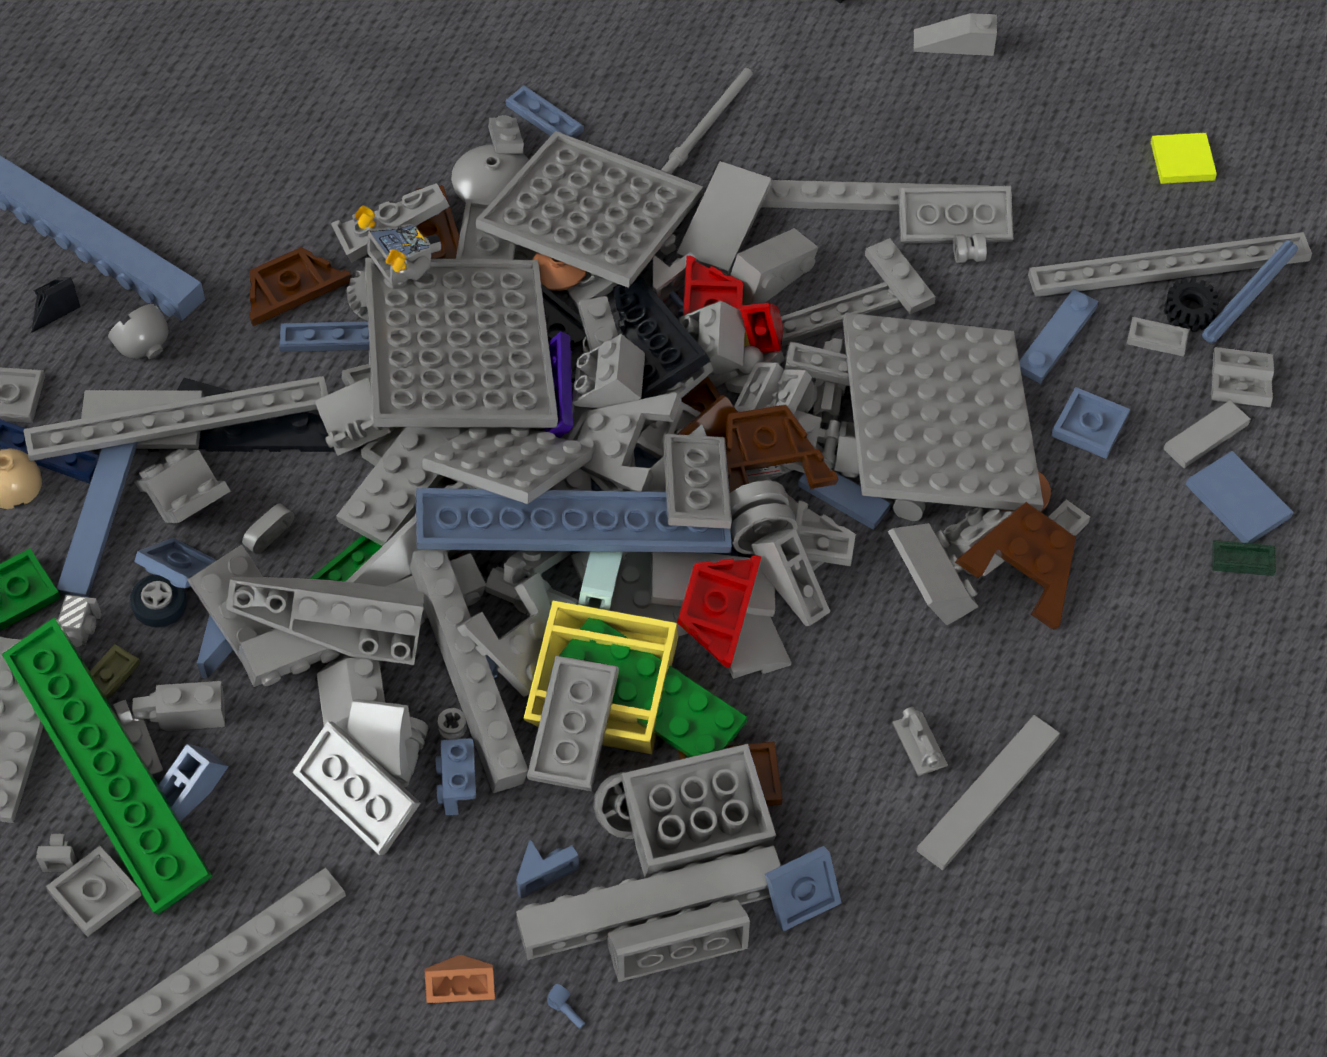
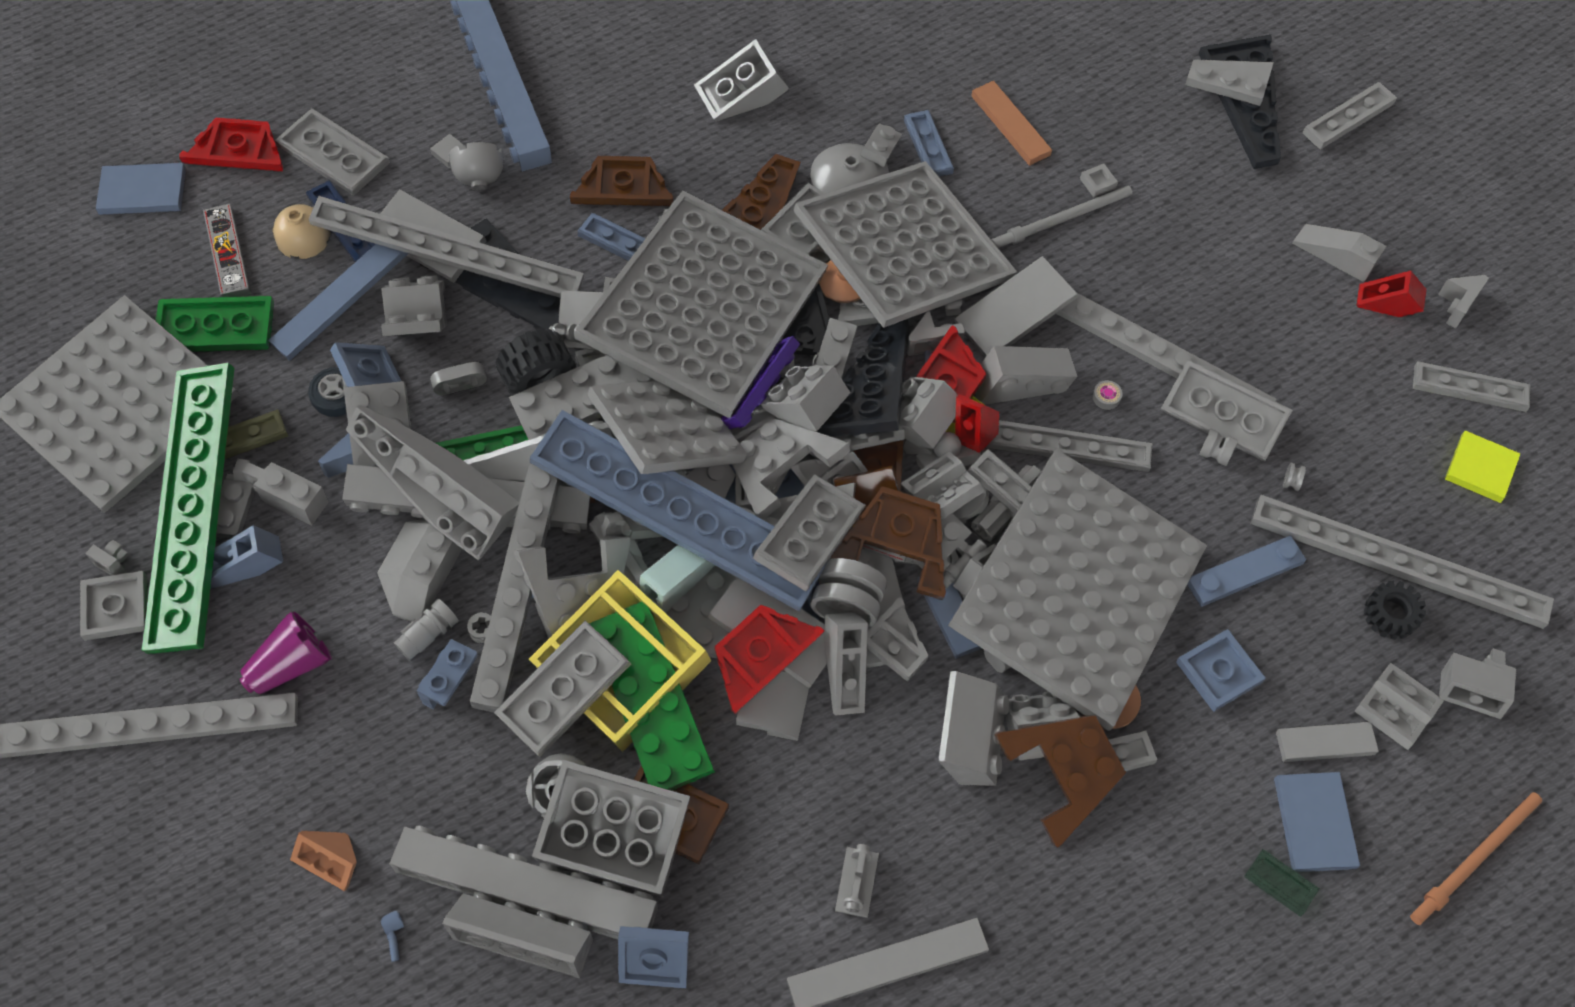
camera: 30 degrees right, 5 degrees up
black slope [31,277,81,333] -> none
light grey brick [58,595,102,647] -> none
tile [292,722,421,855] -> none
light grey wing [330,183,450,263] -> none
light grey slope [347,699,412,776] -> none
torso [355,205,441,286] -> none
sand blue slope [516,840,579,898] -> none
light grey plate [865,238,936,315] -> none
light grey tile [1127,317,1190,357] -> none
sand blue axle [1202,240,1298,344] -> none
none -> magenta cone [239,611,332,694]
none -> light grey tile [430,134,467,168]
none -> black tyre [495,329,576,396]
none -> light grey slope [694,39,789,122]
none -> nougat tile [972,81,1052,166]
none -> light grey plate [1080,163,1118,198]
none -> tile [1092,380,1123,410]
none -> light grey bush [1283,463,1306,492]
none -> red slope [1356,271,1426,317]
none -> light grey tile [1413,361,1530,412]
none -> light grey slope [1438,275,1489,329]
none -> light grey hinge [1439,648,1516,719]

